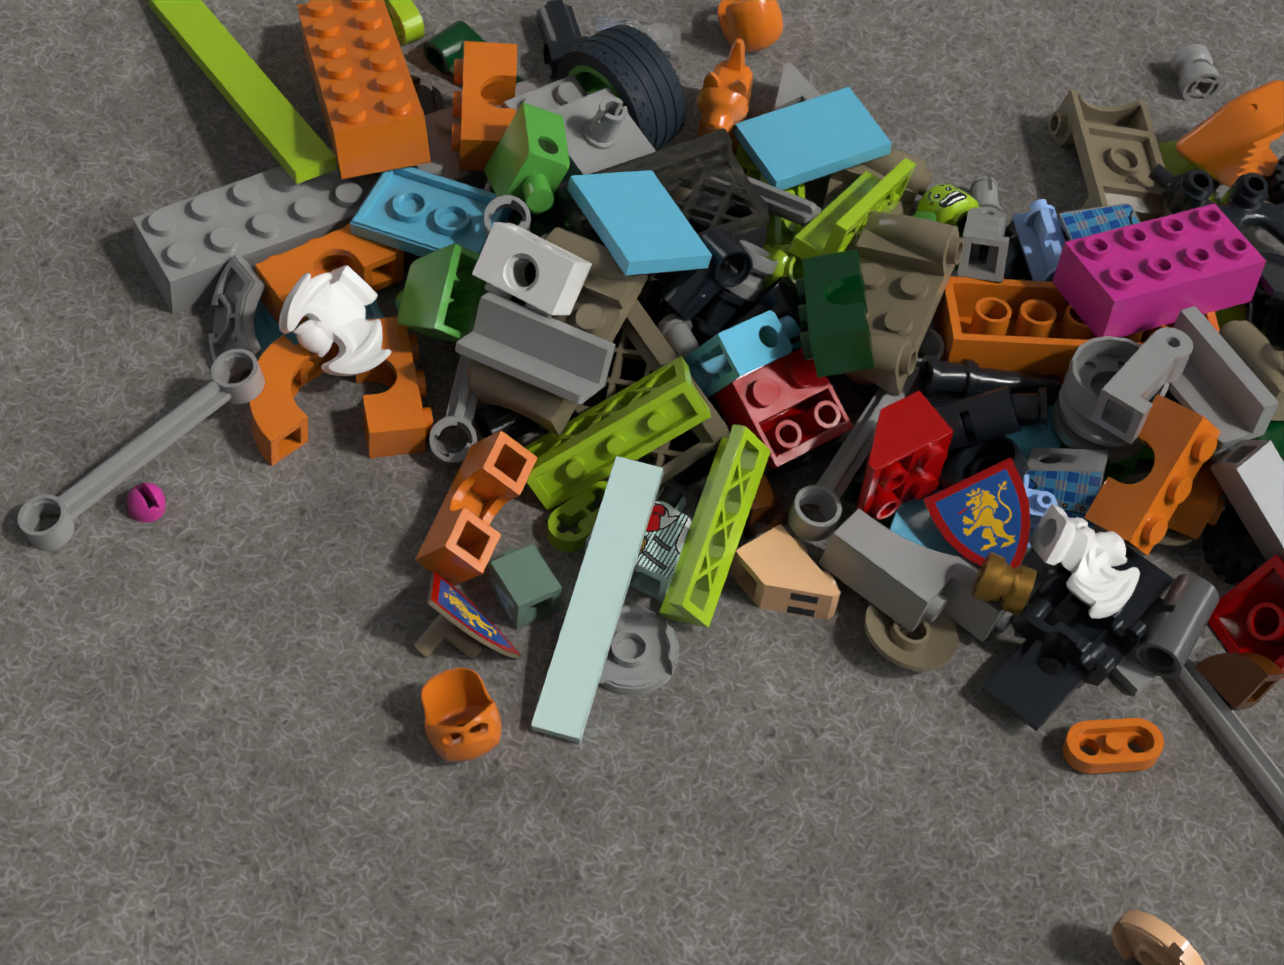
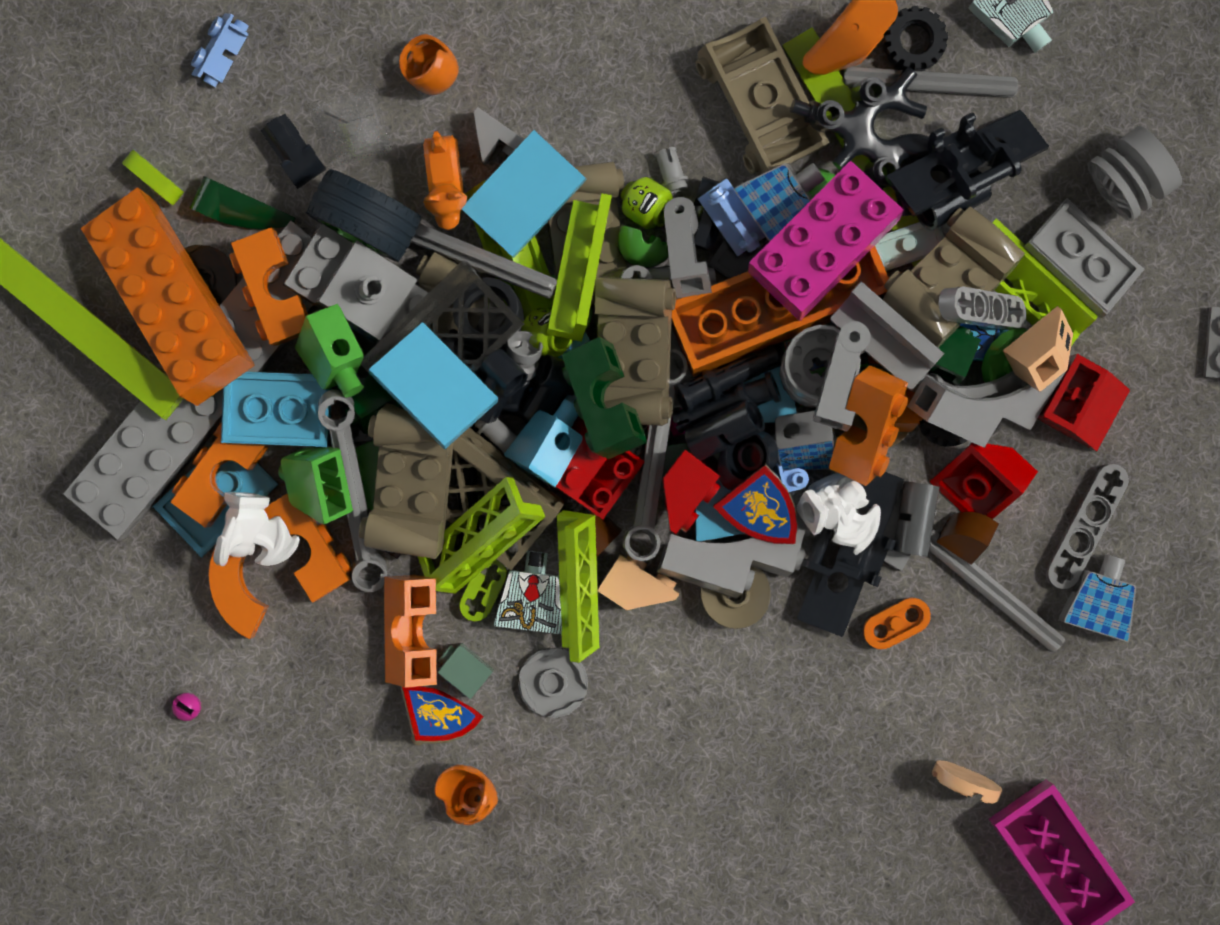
camera: 15 degrees left, 35 degrees up
light grey piece [18,349,265,551] -> none
light grey tile [209,255,266,383] -> none
light grey panel [455,292,615,404] -> none
white brick [472,222,592,317] -> none
light aqua tile [531,456,663,744] -> none
pearl gold wheel [971,552,1037,616] -> none

